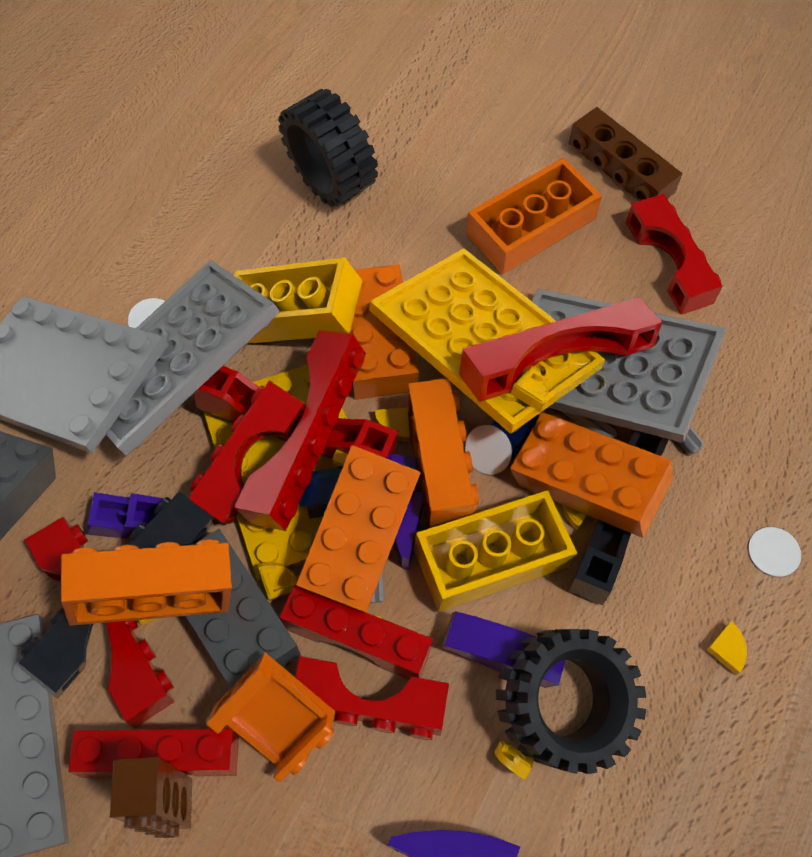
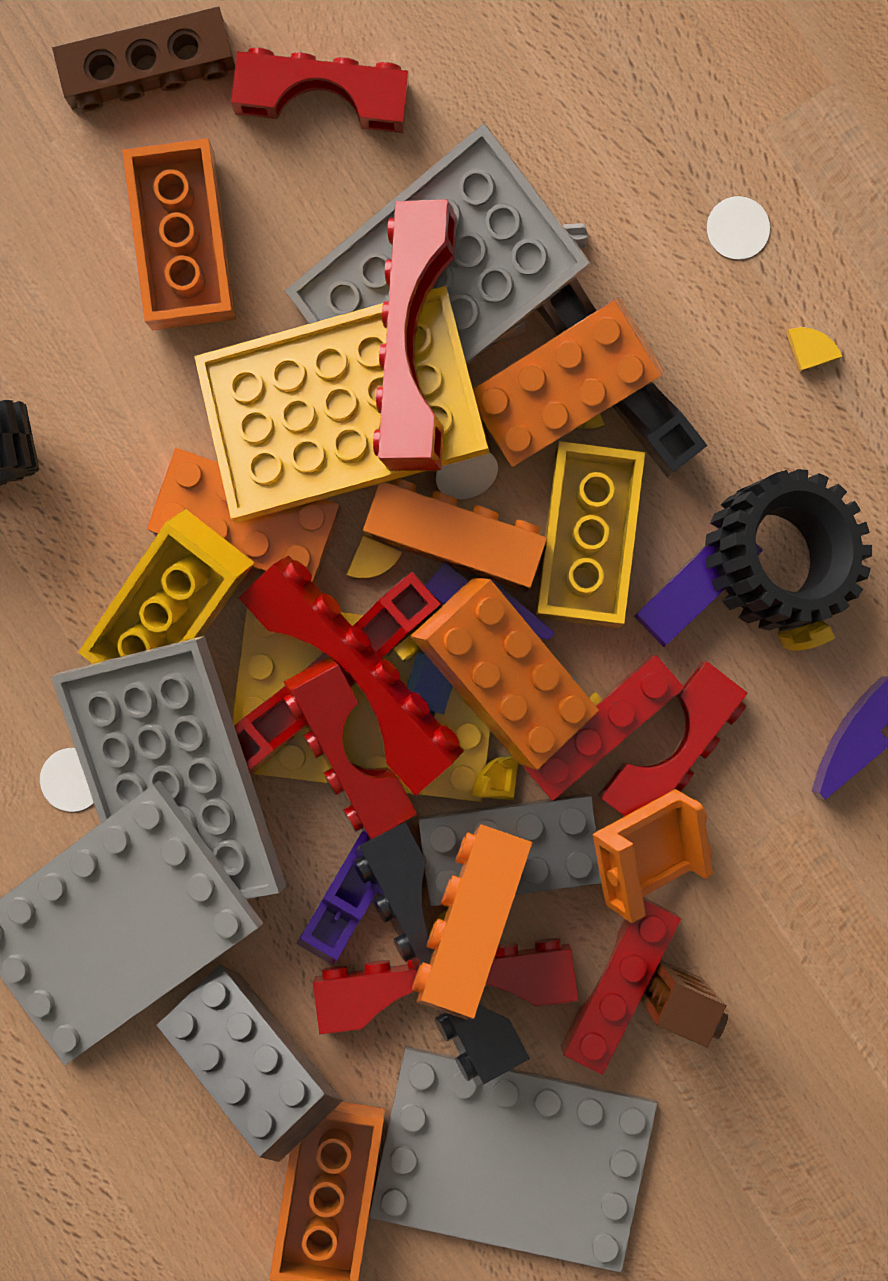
camera: 70 degrees left, 25 degrees up
yellow tile [511,366,548,412] -> none

